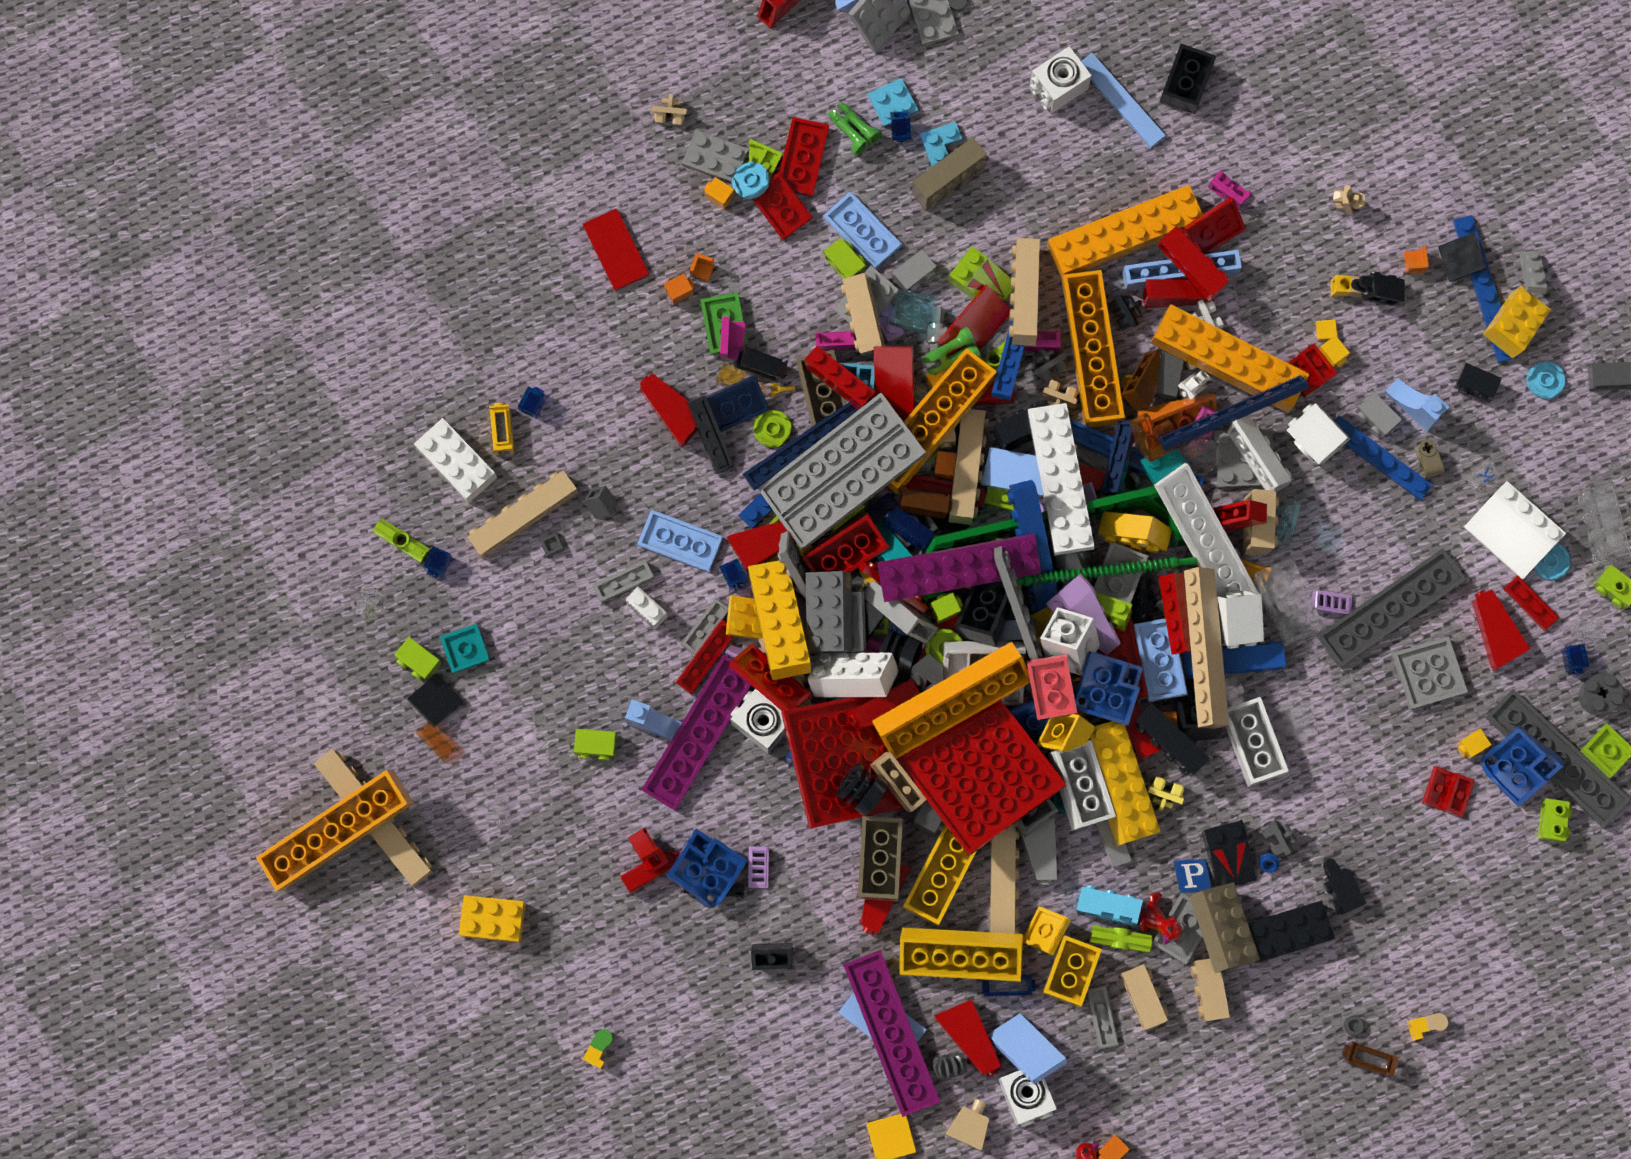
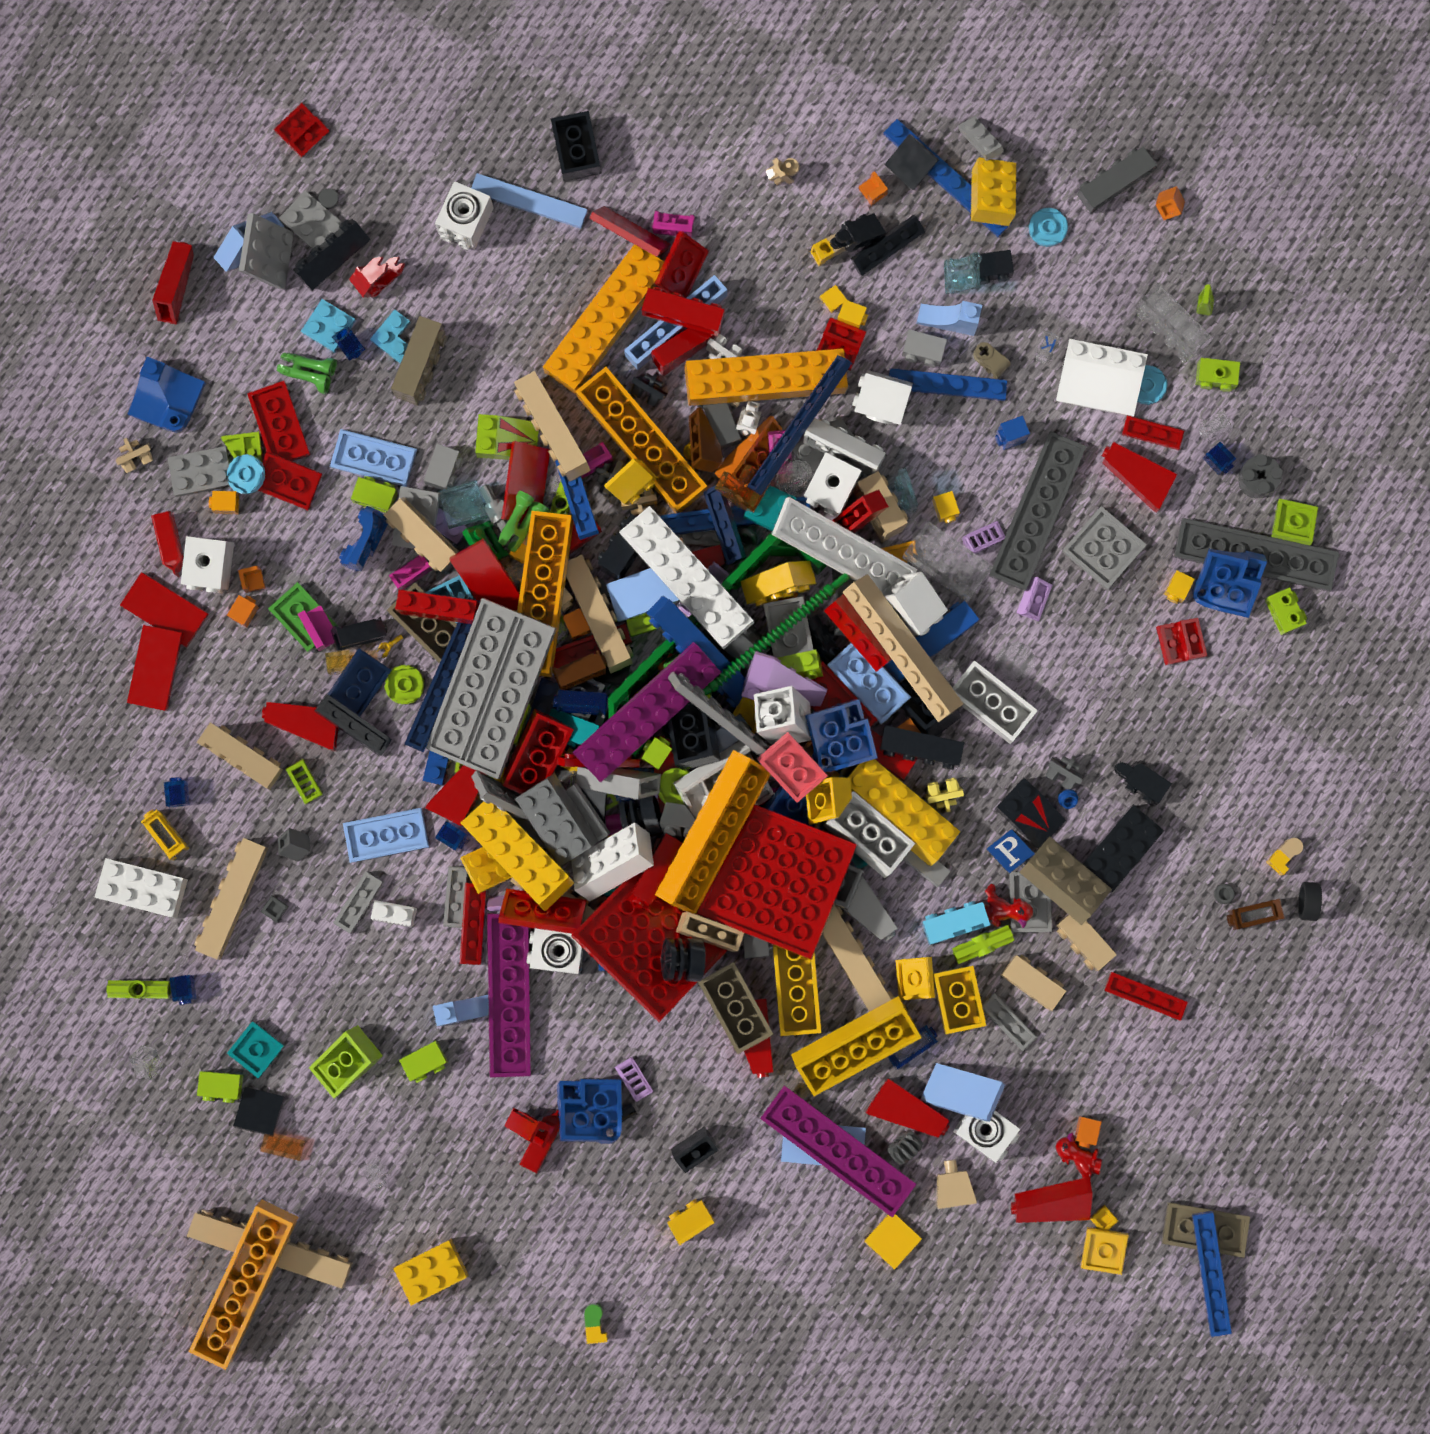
camera: 30 degrees left, 5 degrees up
none -> red tile [127,625,183,711]
none -> blue slope [128,357,206,433]
none -> red piece [151,511,184,577]
none -> white brick [181,536,234,593]
none -> tan wedge [197,722,283,790]
none -> lime slope [285,759,323,804]
none -> black brick [293,219,371,291]
none -> lime slope [309,1025,383,1099]
none -> blue slope [339,506,388,572]
none -> red piece [349,257,405,298]
none -> green plate [462,521,510,561]
none -> tile [589,206,671,257]
none -> yellow slope [604,458,657,505]
none -> yellow slope [667,1198,715,1245]
none -> white brick [804,452,862,517]
none -> black plate [850,215,925,276]
none -> yellow brick [932,491,960,524]
none -> clear light blue plate [944,252,981,294]
none -> blue brick [995,415,1030,450]
none -> lavender slope [1017,577,1052,622]
none -> red plate [1104,972,1188,1021]
none -> black tyre [1298,882,1322,921]

